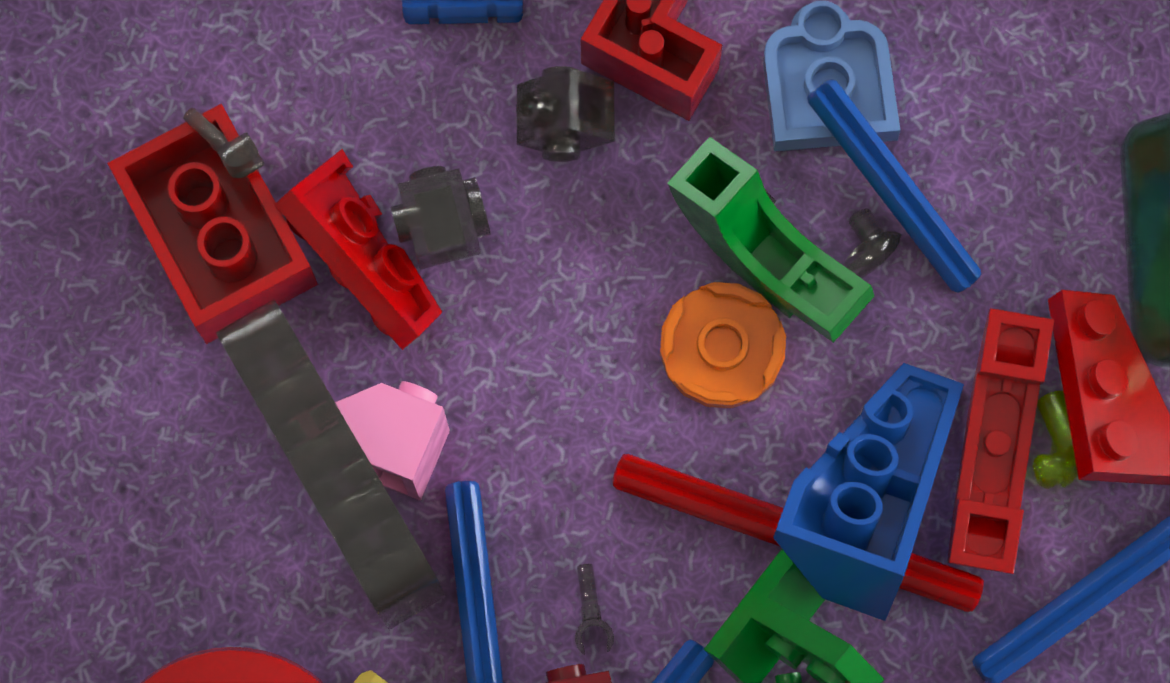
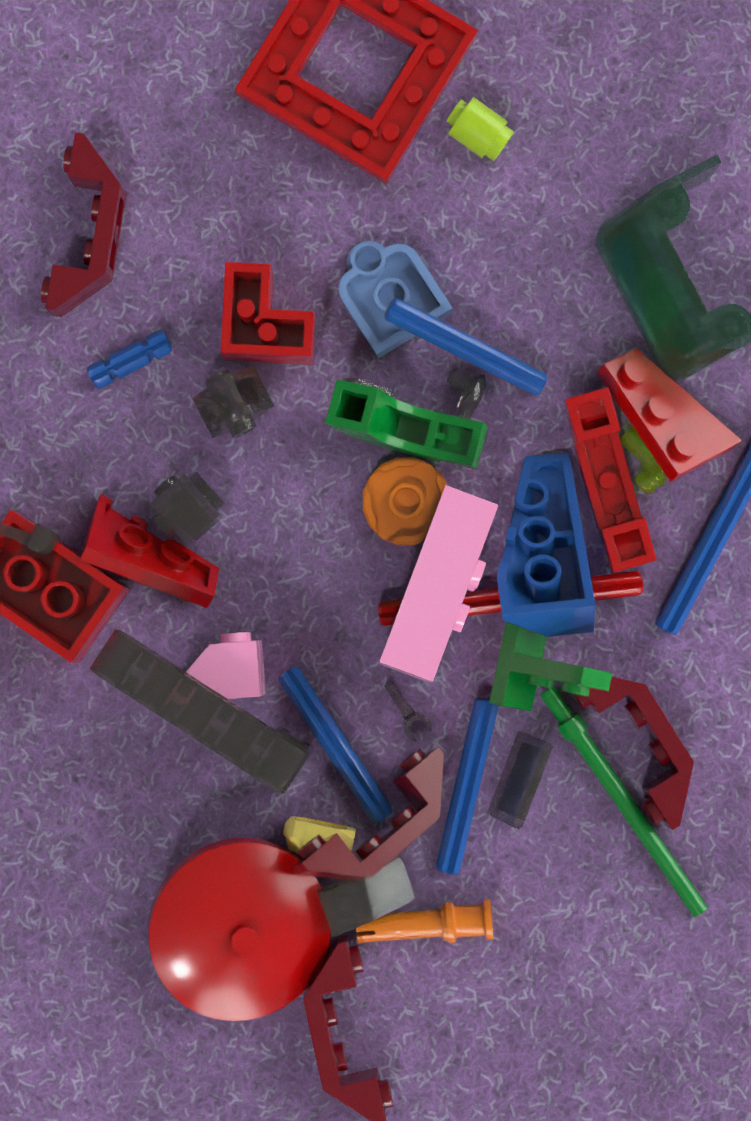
camera: 30 degrees left, 10 degrees up
none -> bright pink brick [379,485,498,683]

